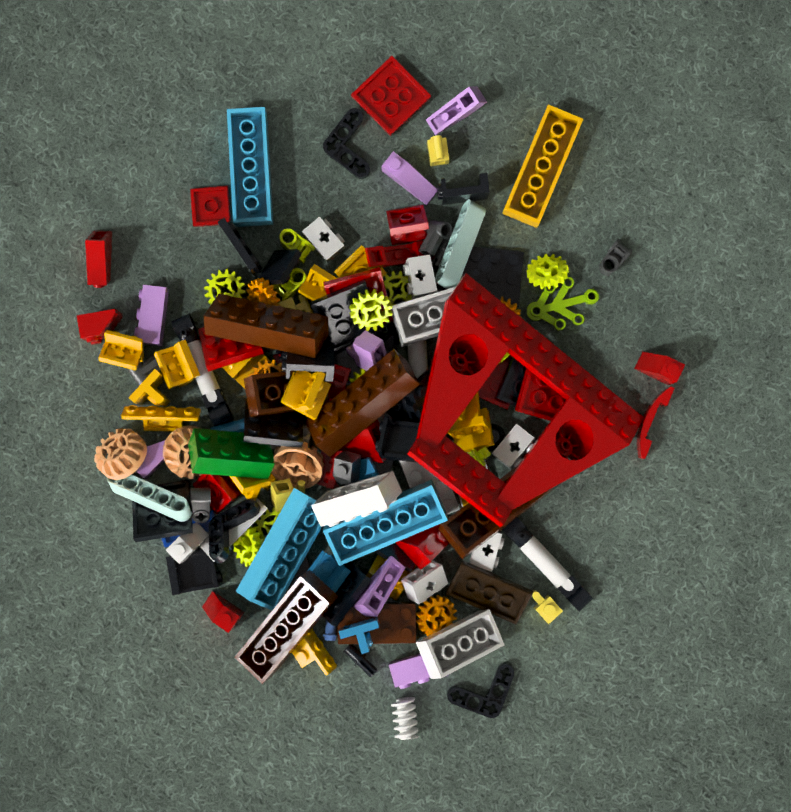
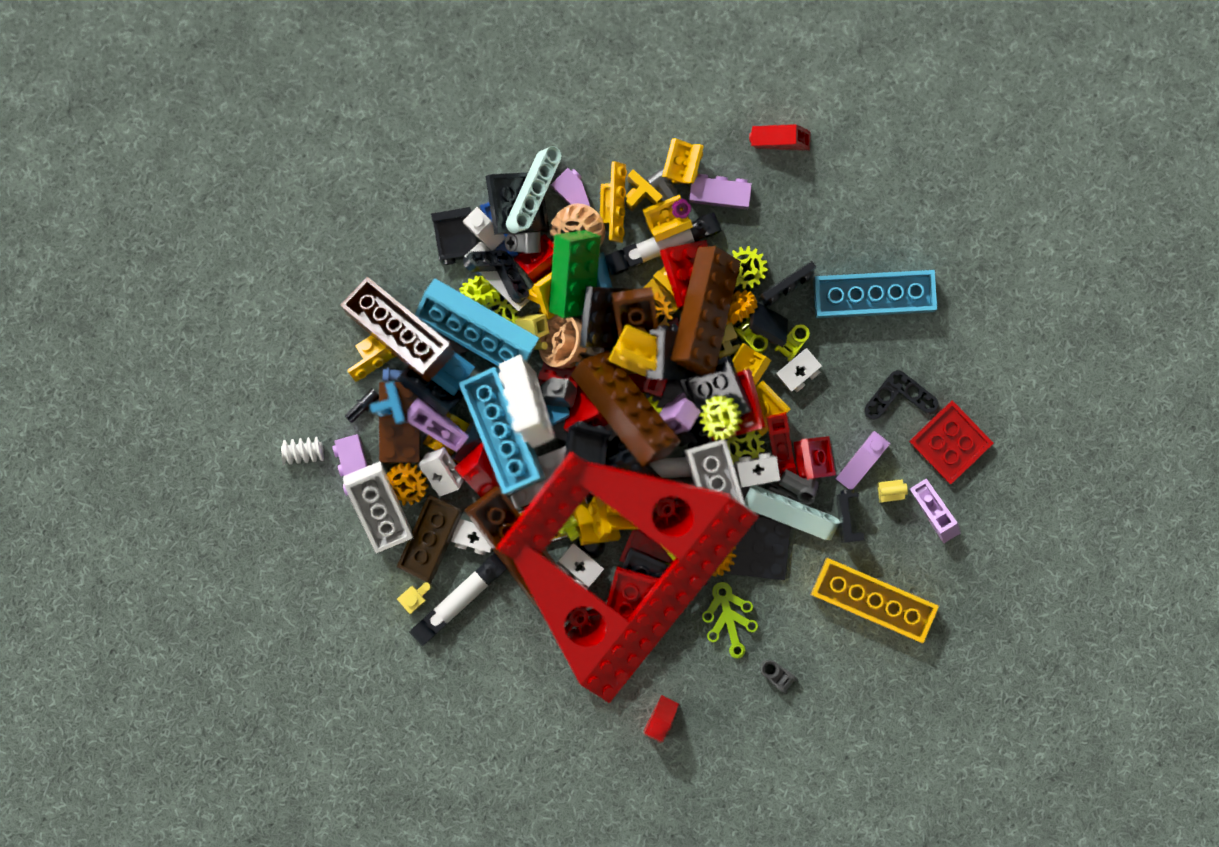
camera: 90 degrees right, 0 degrees up
red slope [76,309,123,345] -> none
light nougat gear [94,428,147,480] -> none
red tile [190,186,231,227] -> none
red slope [202,591,245,633] -> none
black beam [447,663,514,718] -> none
neon yellow gear [526,254,569,289] -> none
red slope [637,386,675,459] -> none
none -> magenta plate [672,199,691,219]

